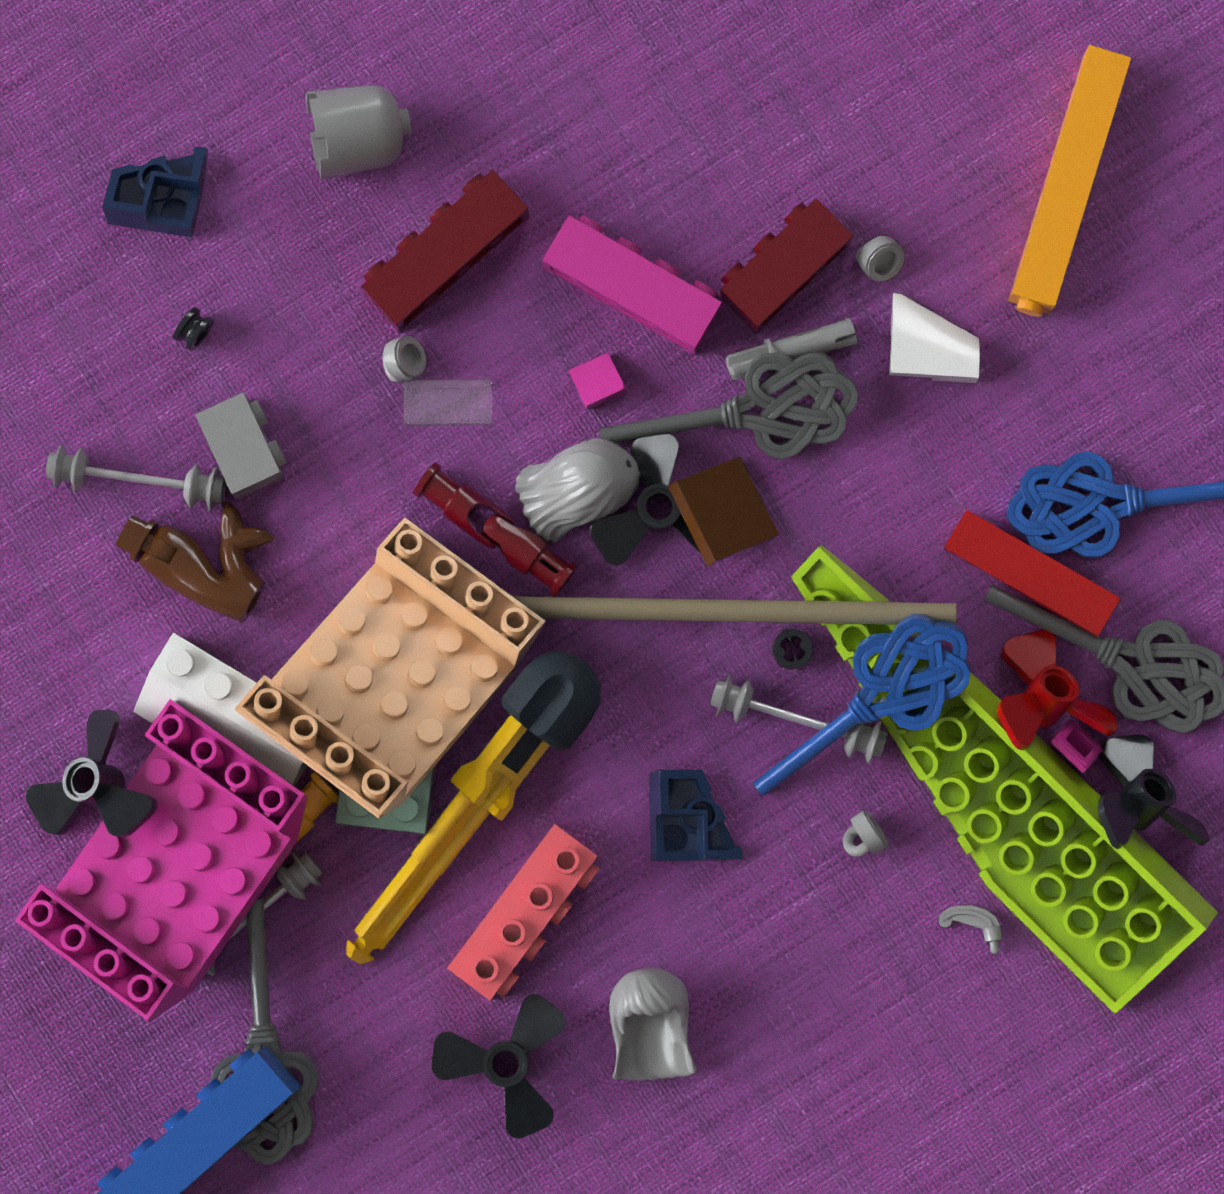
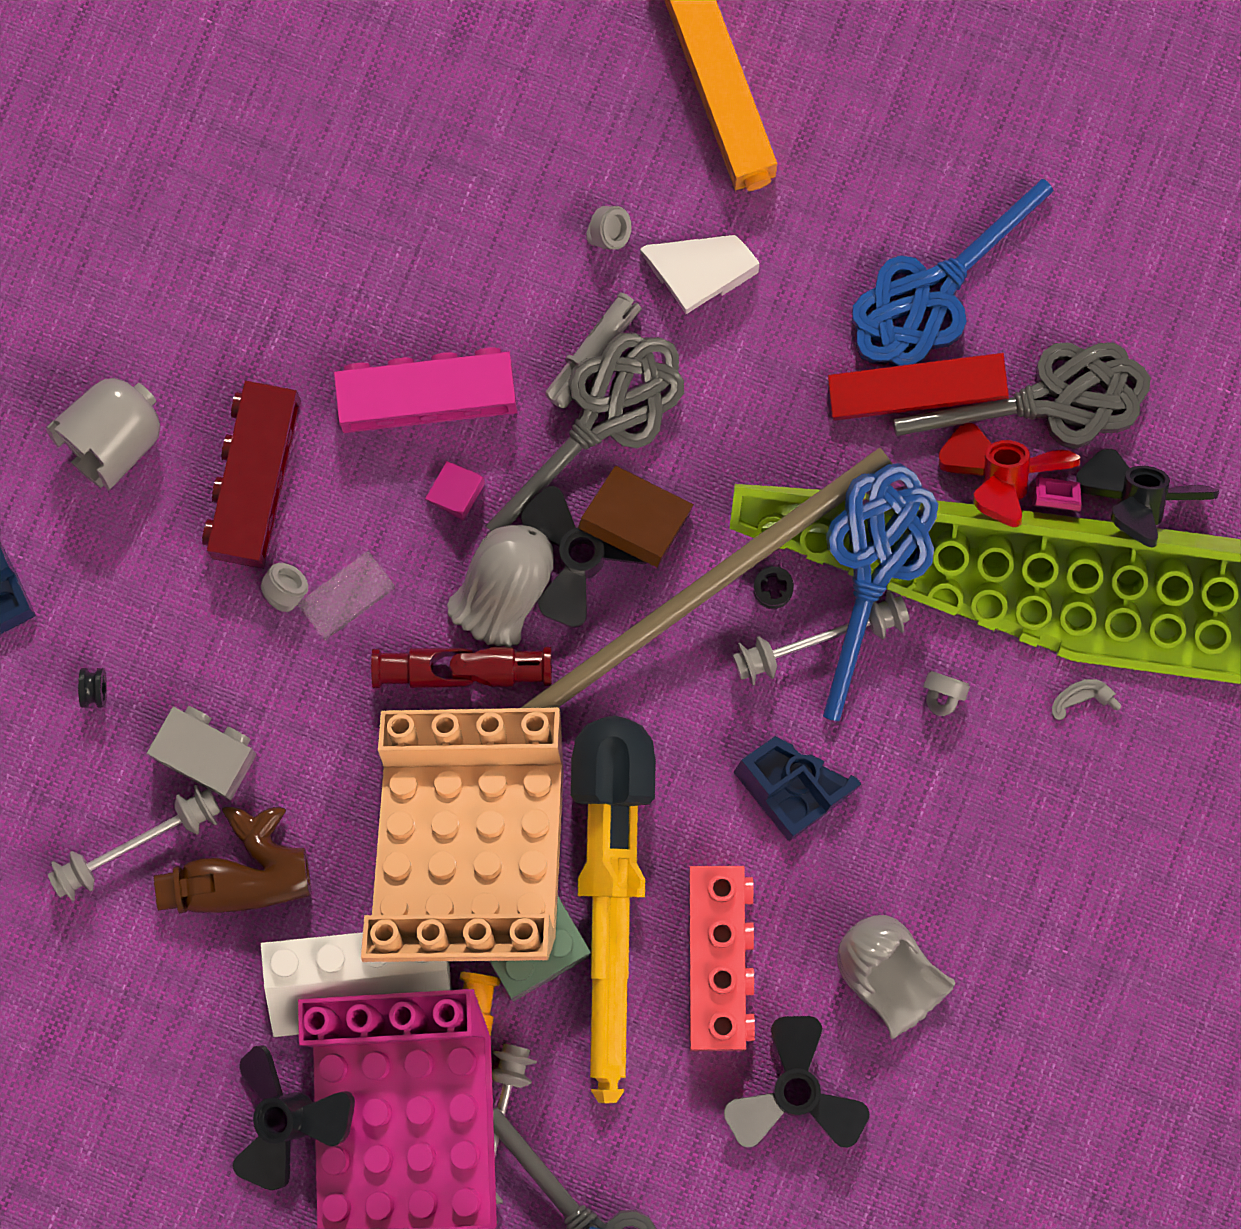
camera: 40 degrees left, 5 degrees down
dark red brick [720,198,853,334] -> none

